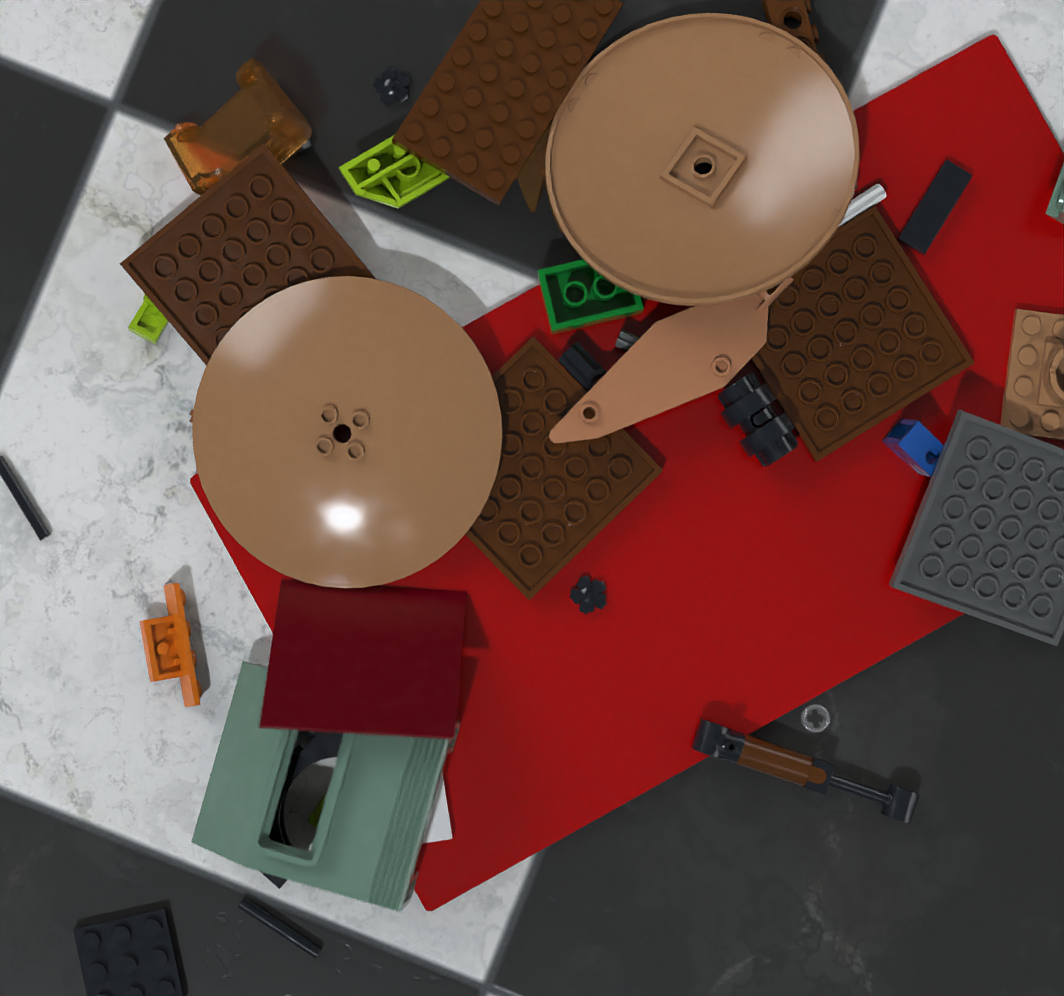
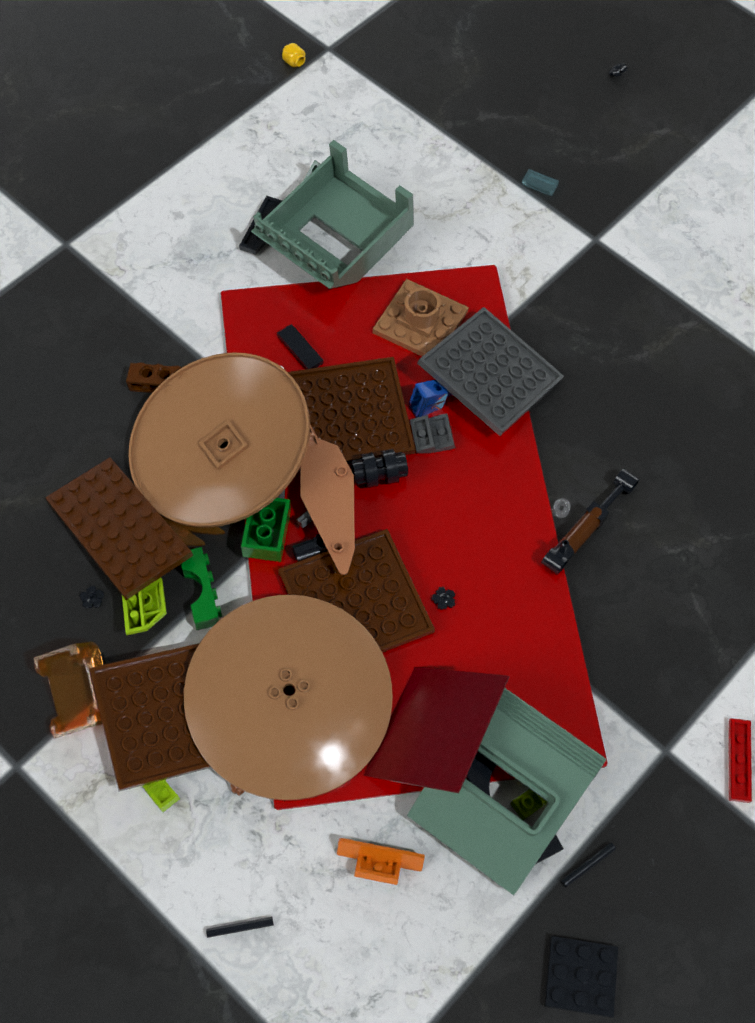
camera: 65 degrees left, 25 degrees down
none -> green arch [181,547,222,630]
none -> dark grey slope [410,413,456,453]

